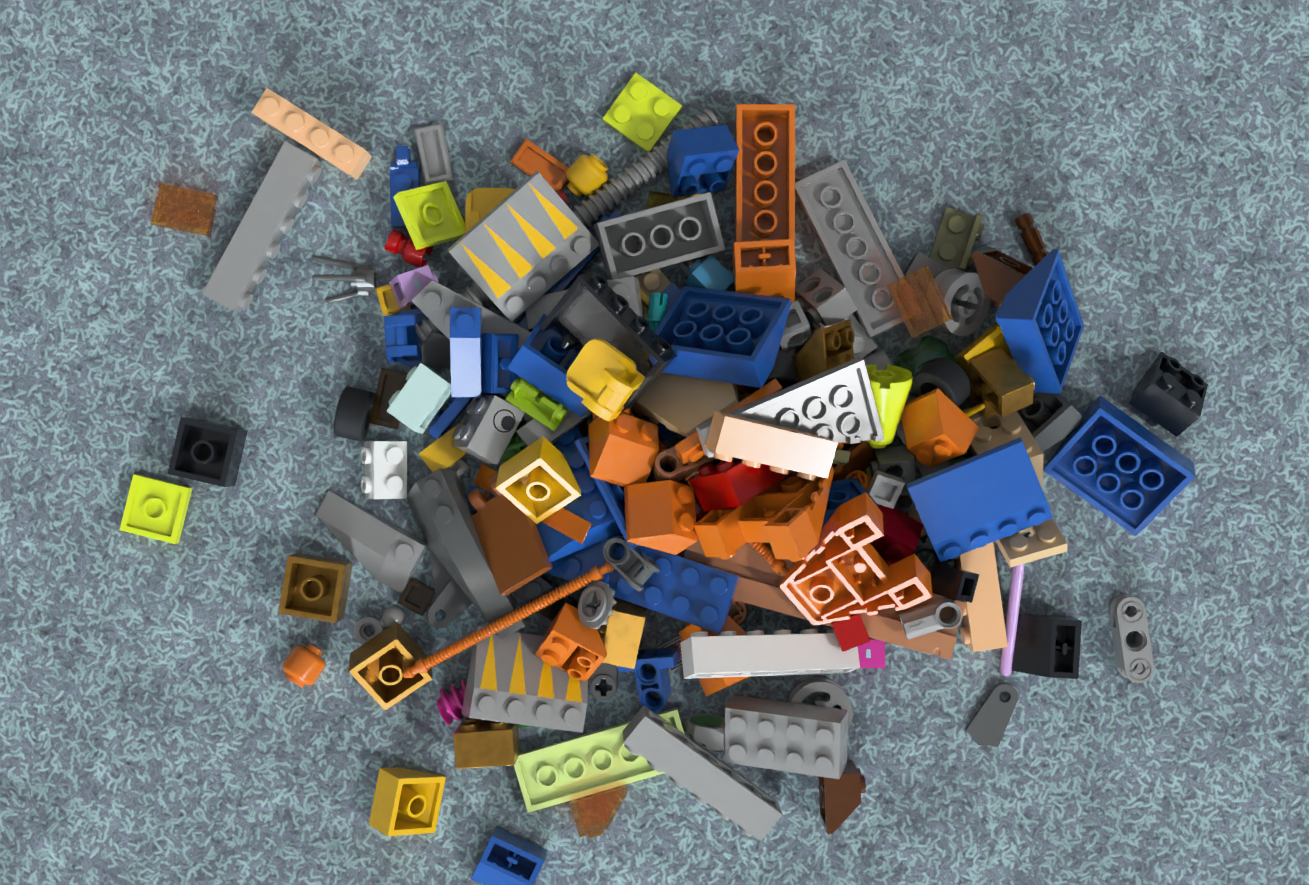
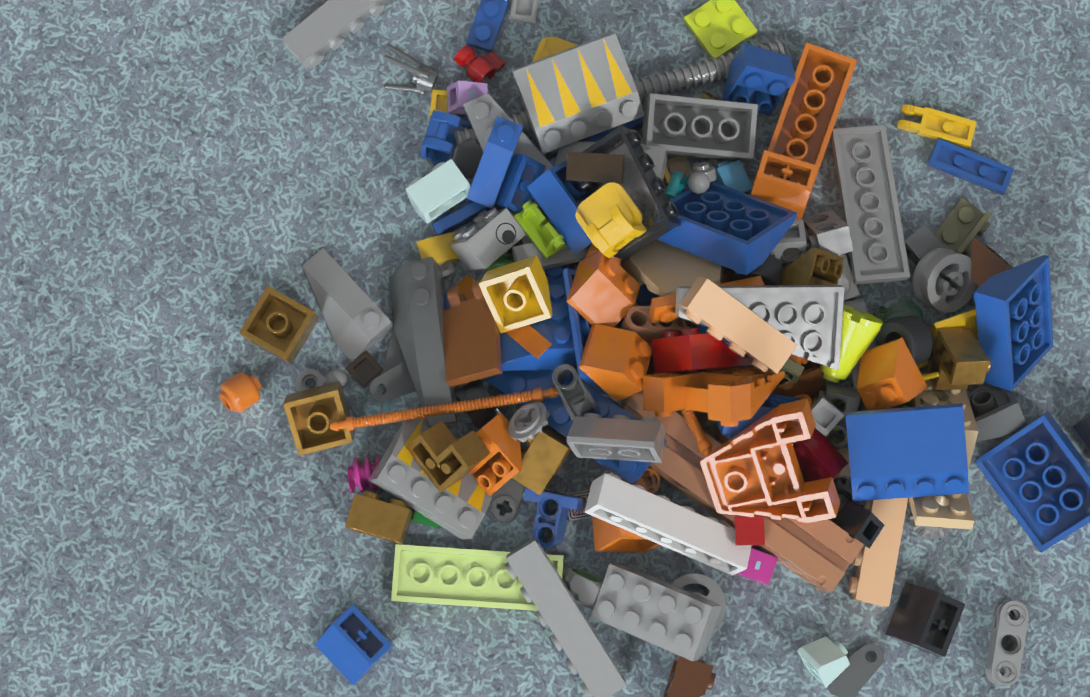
camera: 20 degrees right, 10 degrees down
neon yellow plate [119,474,193,544] -> none
black brick [168,417,248,487] -> none
black tyre [334,386,375,441] -> none
white bracket [361,441,407,499] -> none
yellow slope [368,767,446,836] -> none
dark brown tile [369,367,408,429] -> none
neon yellow plate [393,181,465,250] -> none
orange tile [510,139,569,193] -> none
yellow head [566,153,608,197] -> none
clear orange slope [570,784,628,838] -> none
clear orange plate [887,266,953,339] -> none
light grey piece [899,597,962,640] -> none
lavender piece [1000,564,1025,677] -> none
reddish brown axle [1015,213,1048,266] -> none
none -> pearl gold brick [406,421,490,493]
none -> dark brown tile [566,152,625,183]
none -> light grey slope [566,413,665,463]
none -> light grey plate [688,162,717,194]
none -> light aqua slope [797,637,850,687]
none -> yellow hinge [897,104,977,149]
none -> blue plate [927,138,1014,195]

